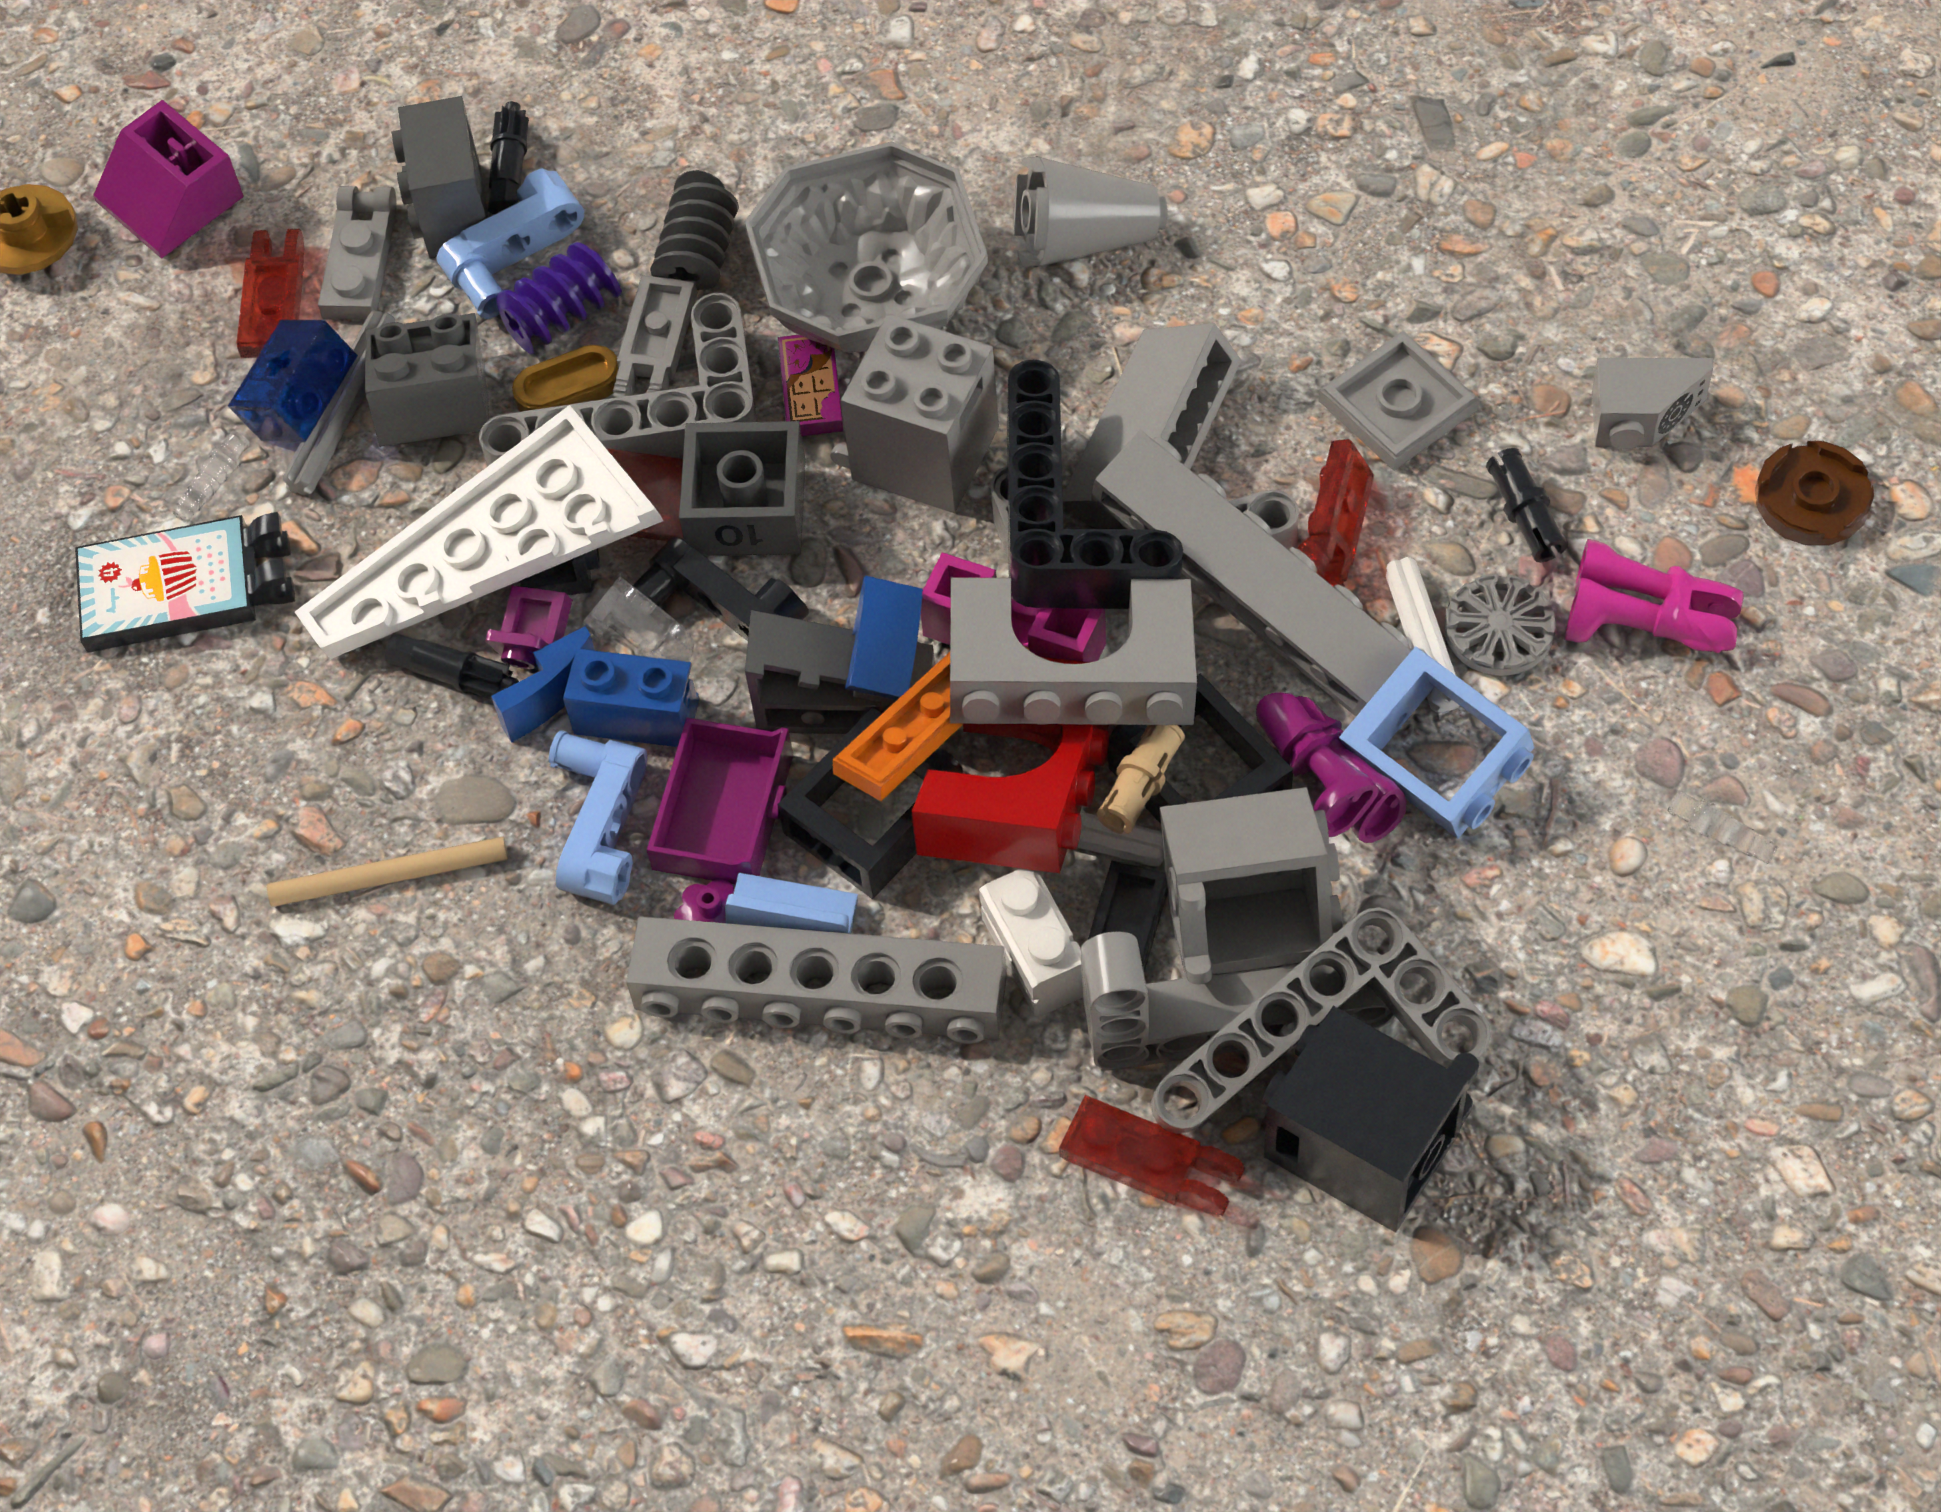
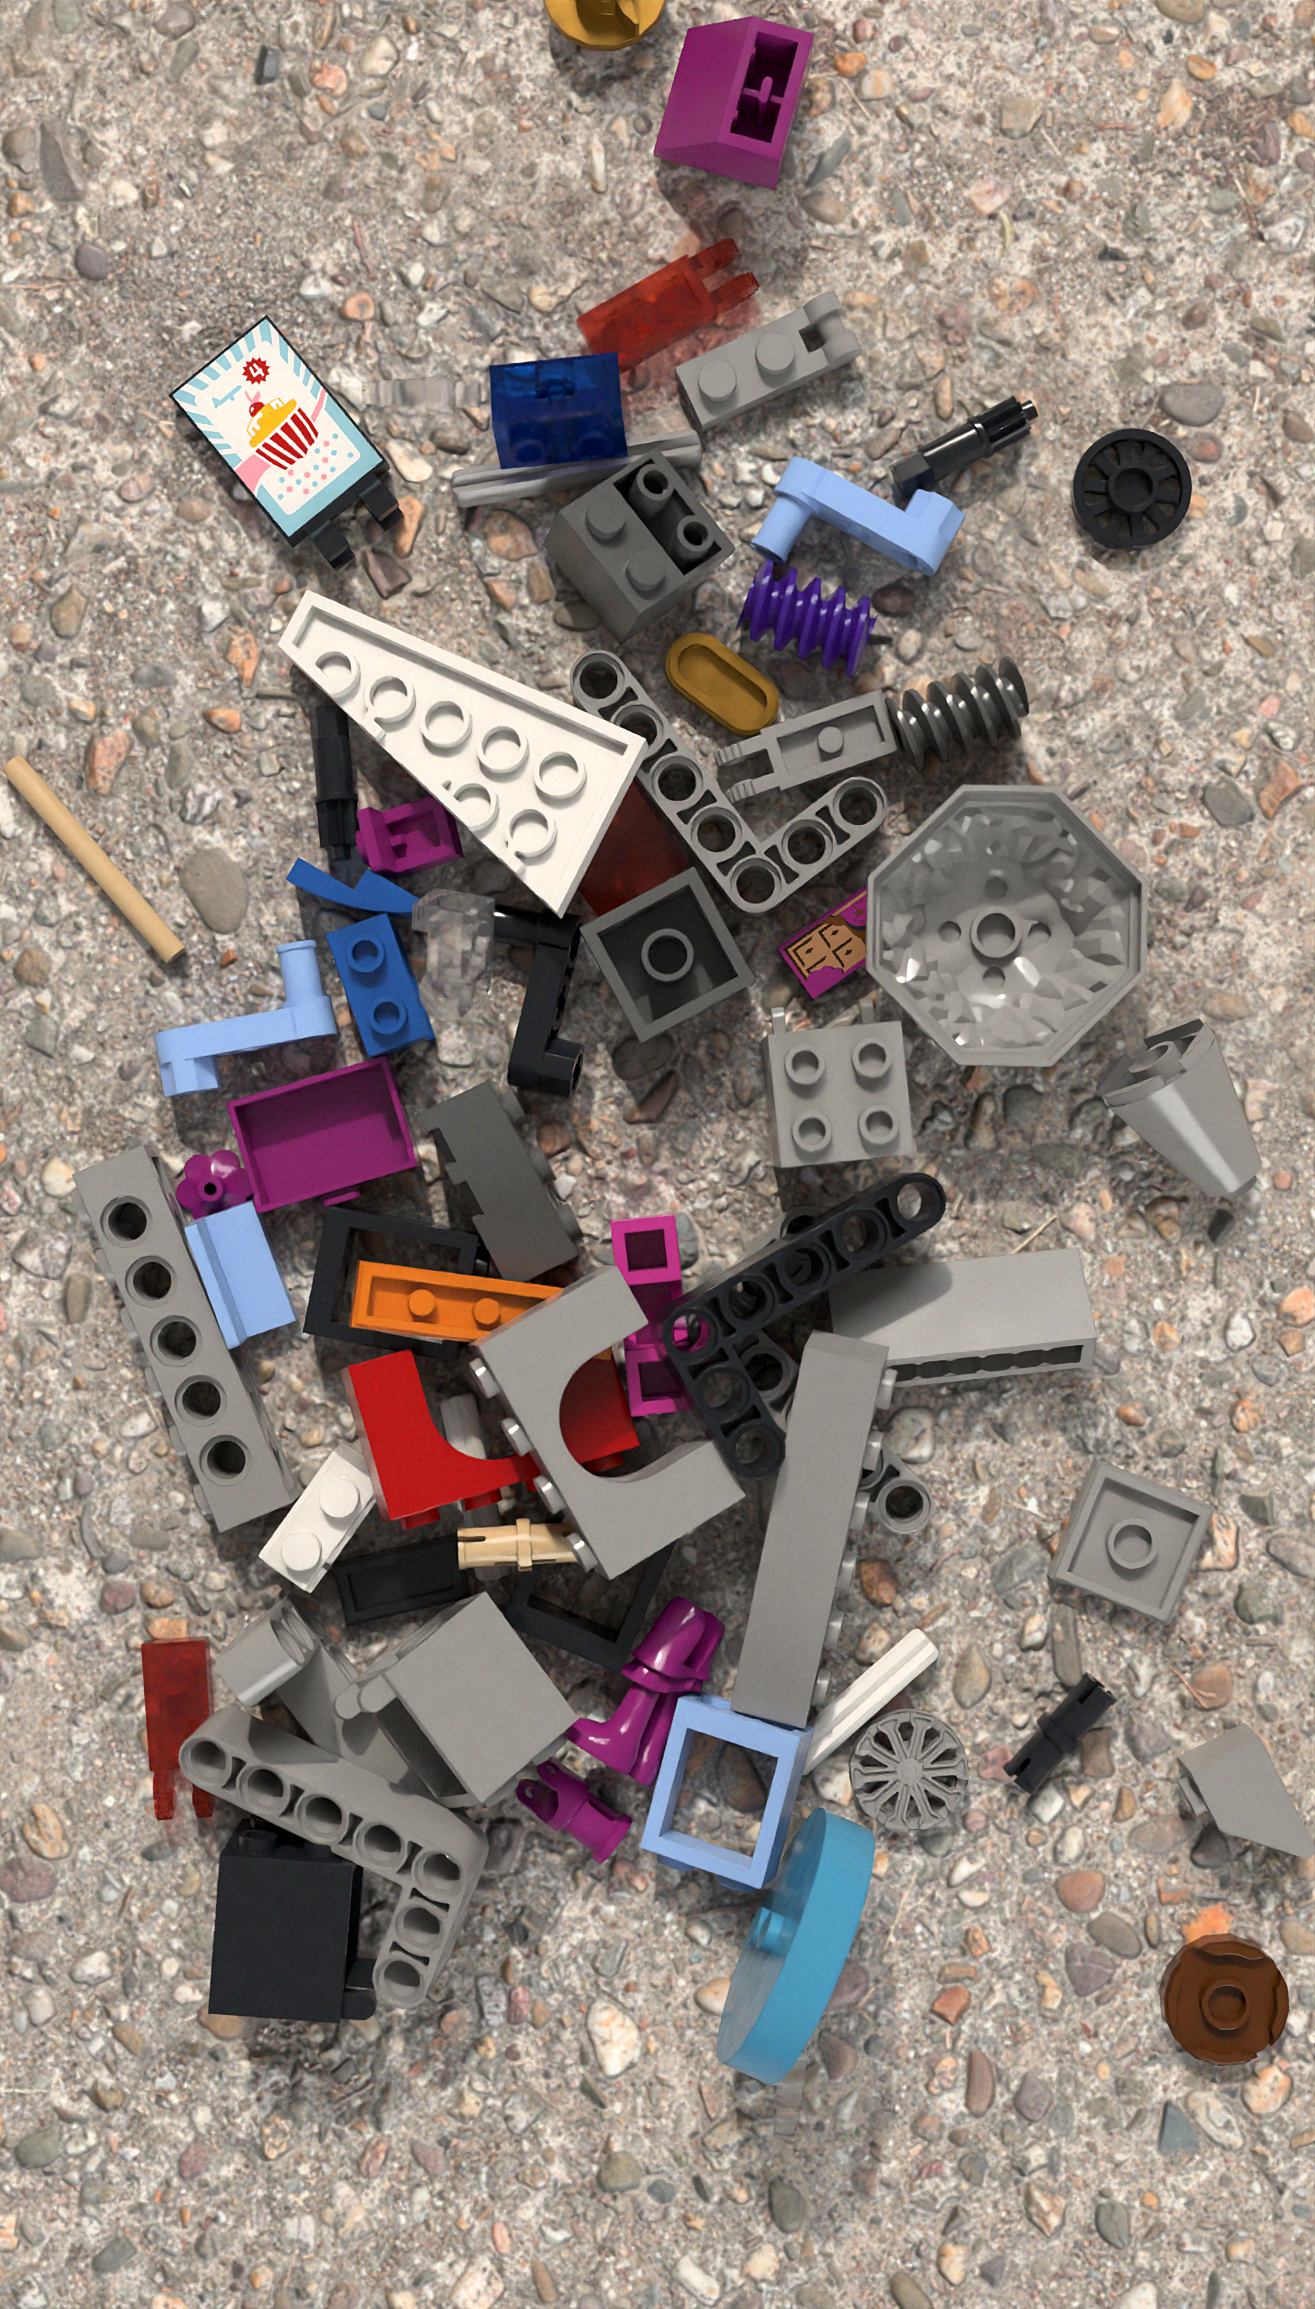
camera: 60 degrees right, 30 degrees up
dark grey brick [391,96,489,259] -> none
blue slope [845,576,923,700] -> none
clear red hinge [1297,439,1374,587] -> none
dark pink piece [1564,539,1744,653] -> none
none -> magenta piece [515,1757,633,1865]
none -> dark azure brick [717,1807,875,2086]
none -> black wheel [1070,428,1192,552]

